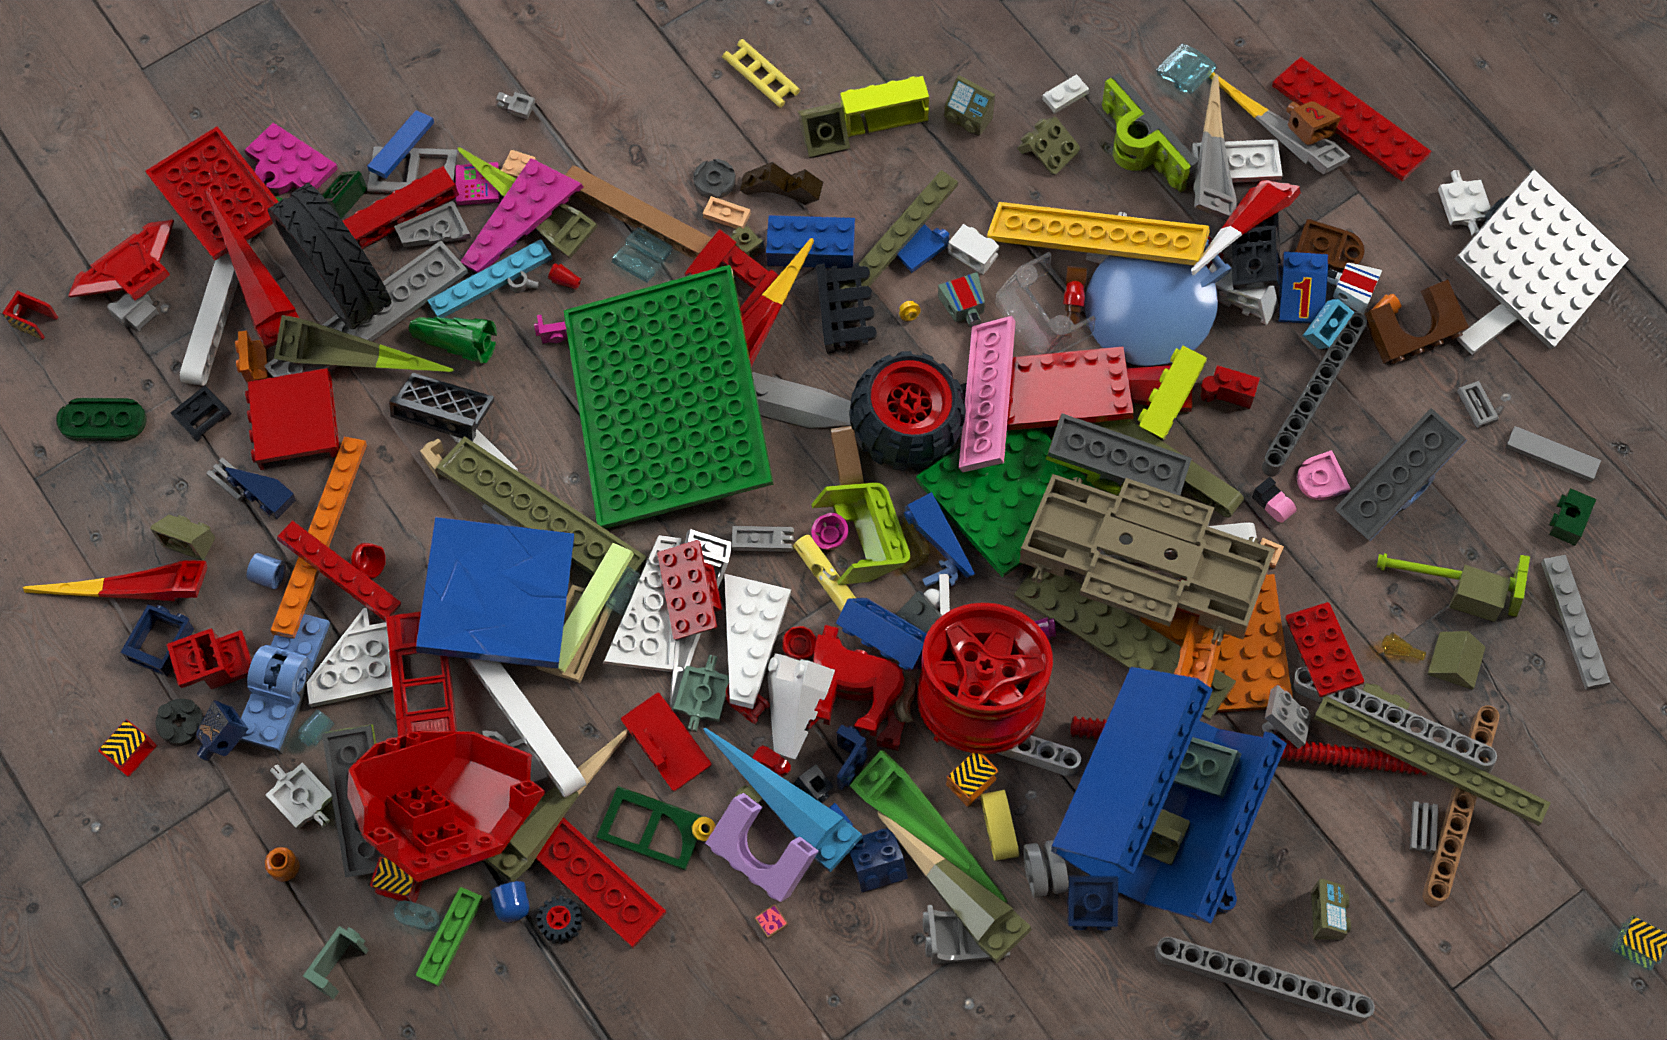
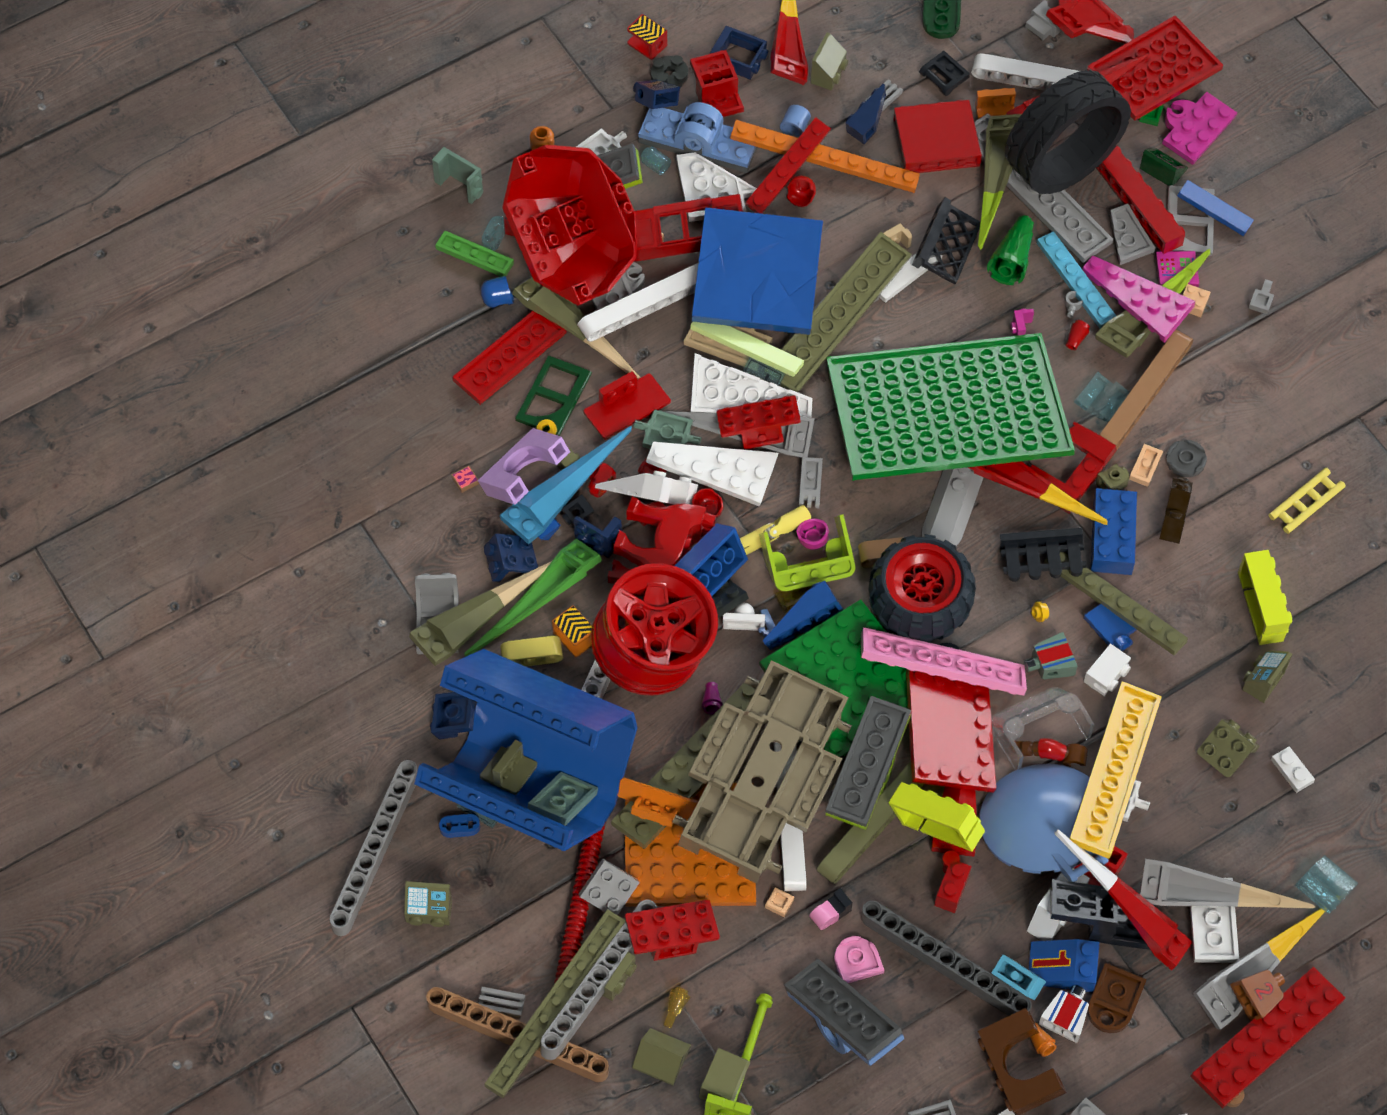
camera: 90 degrees right, 5 degrees down
black wheel [537,896,583,944] -> none
olive slope [798,102,850,157] -> none
lime piece [1102,73,1199,193] -> none

